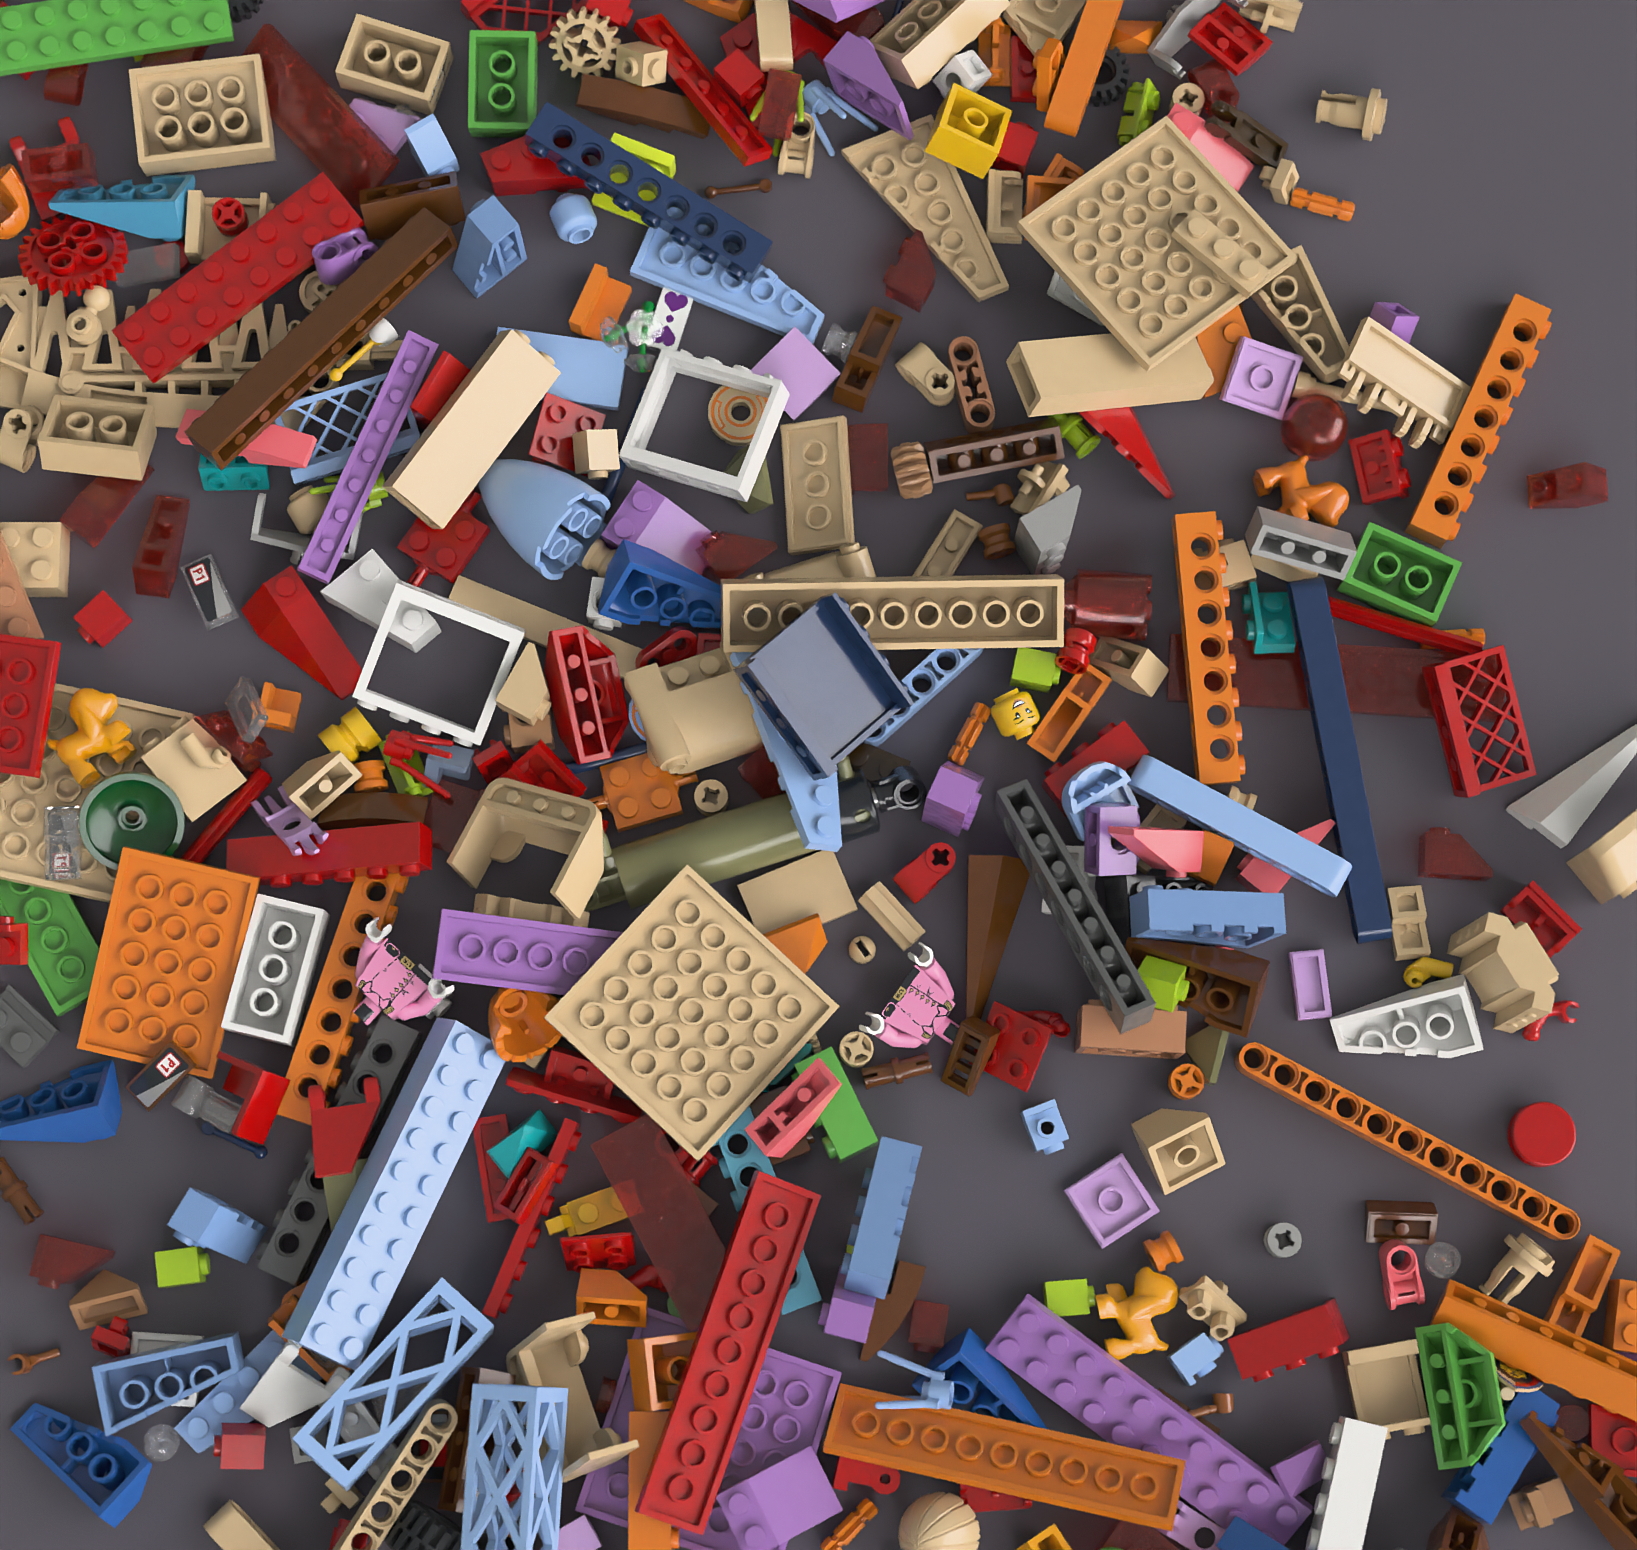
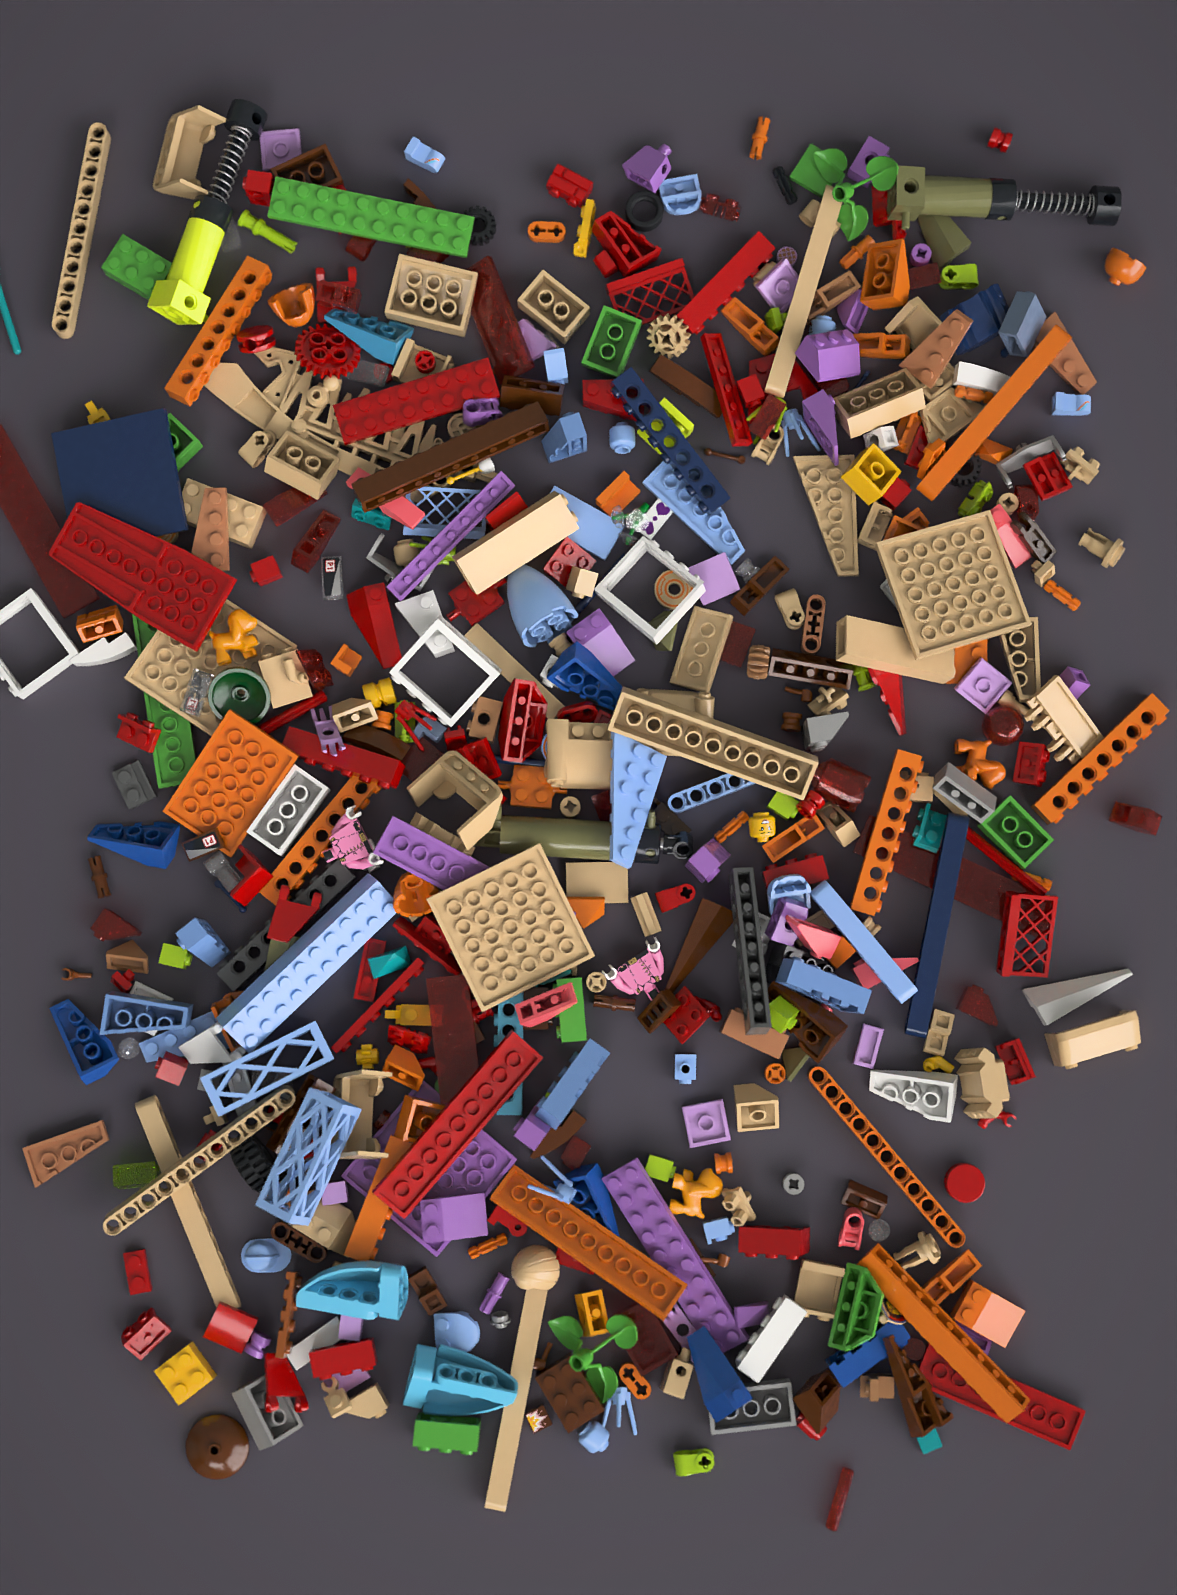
camera: 25 degrees right, 5 degrees up
clear tile [225,676,268,744] -> none
red tile [493,1146,558,1226] -> none
tan slope [495,642,552,726] -> none
tan brick [615,41,667,87] -> none
clear red slope [695,530,778,584] -> none
panel [734,592,914,781] -> none
tan hinge [848,936,876,964] -> none
clear red slope [883,229,936,313] -> none
tan tile [913,509,983,576] -> none
tan plate [1171,208,1271,299] -> none
none -> yellow gear [356,1044,379,1069]

